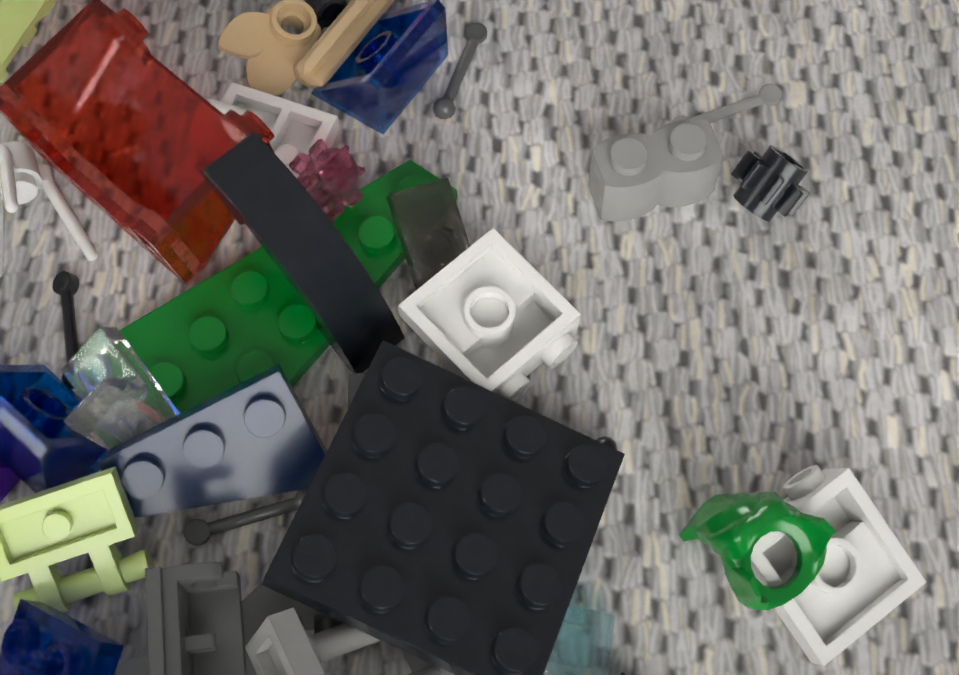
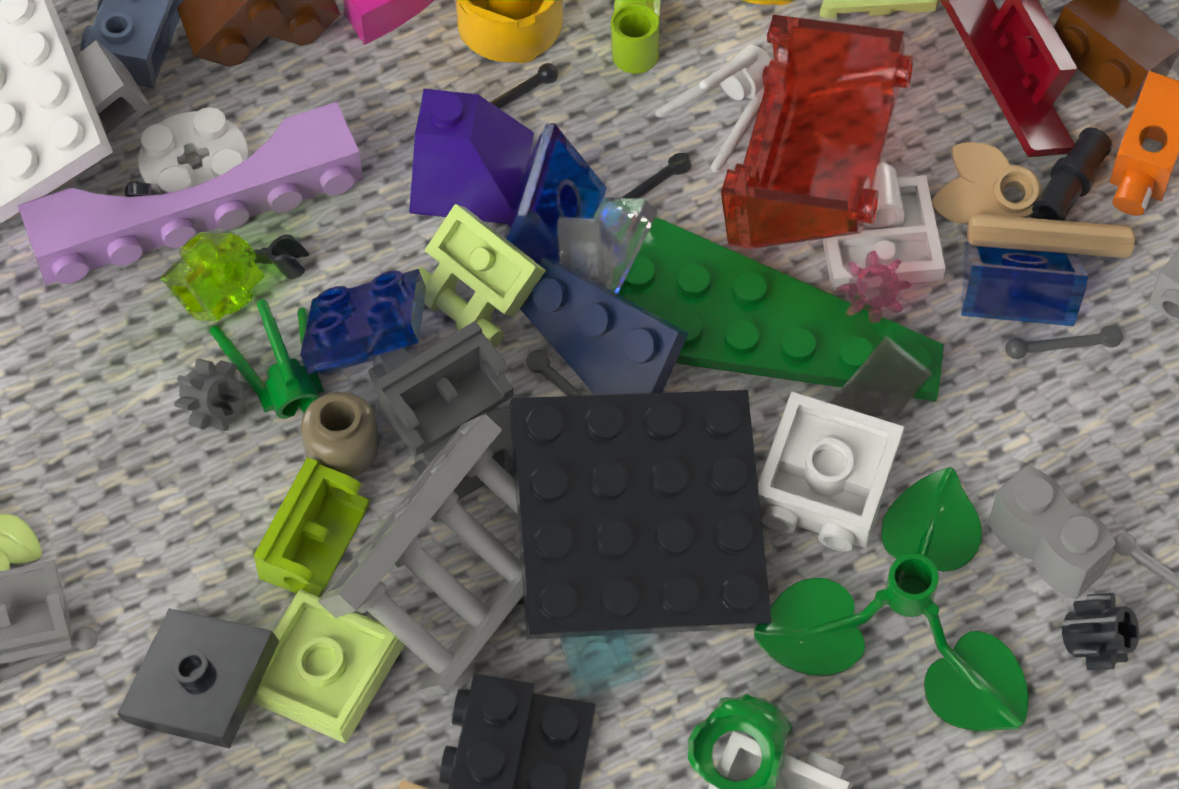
camera: 60 degrees right, 5 degrees down
black slope [199,132,405,374] -> none
none -> green plant [754,467,1028,731]

